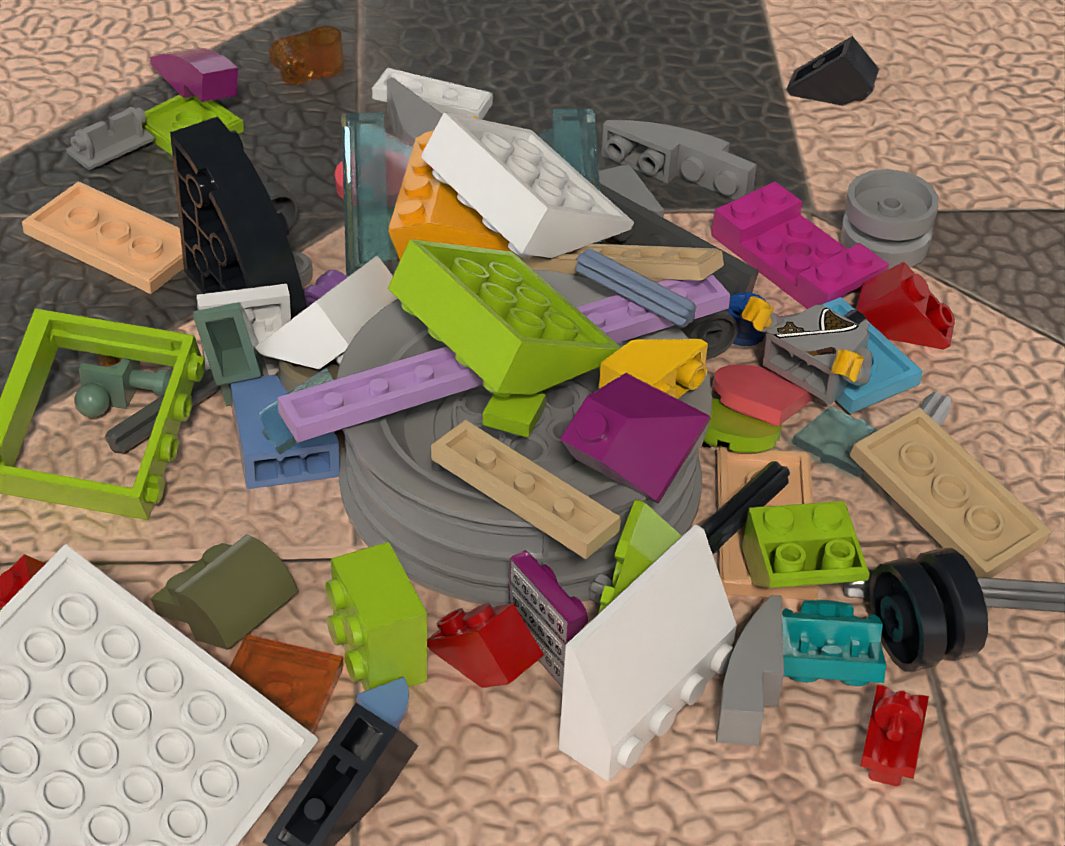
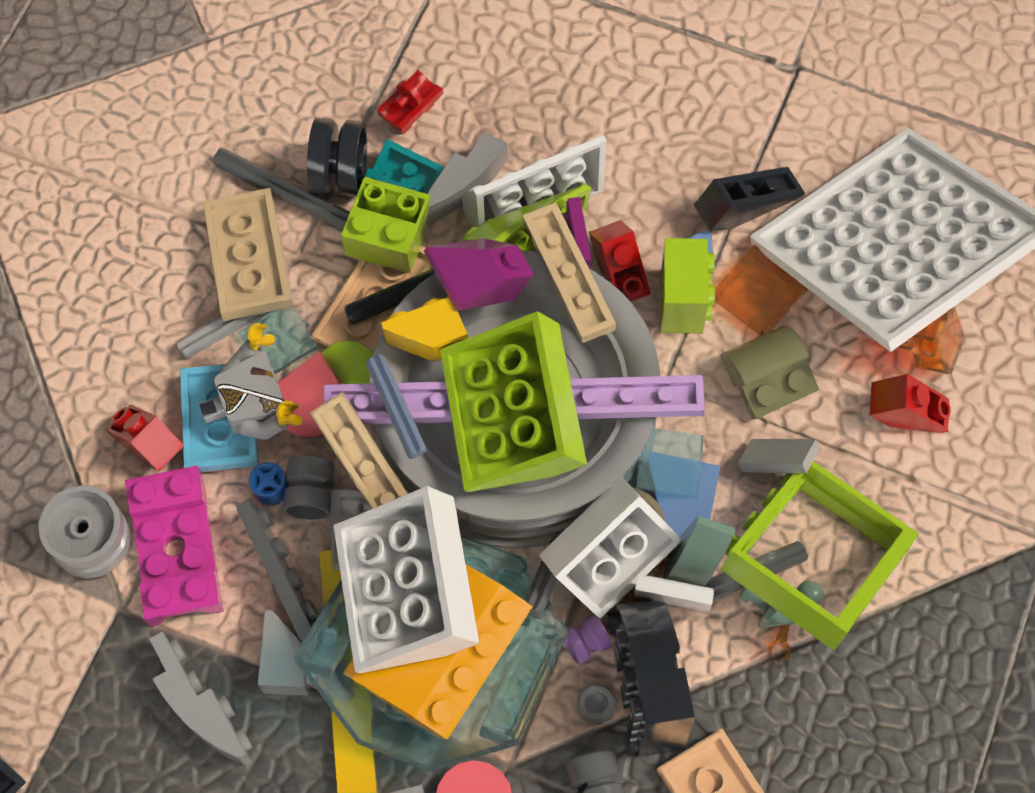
camera: 150 degrees left, 25 degrees up
none -> light grey tile [738,439,820,473]

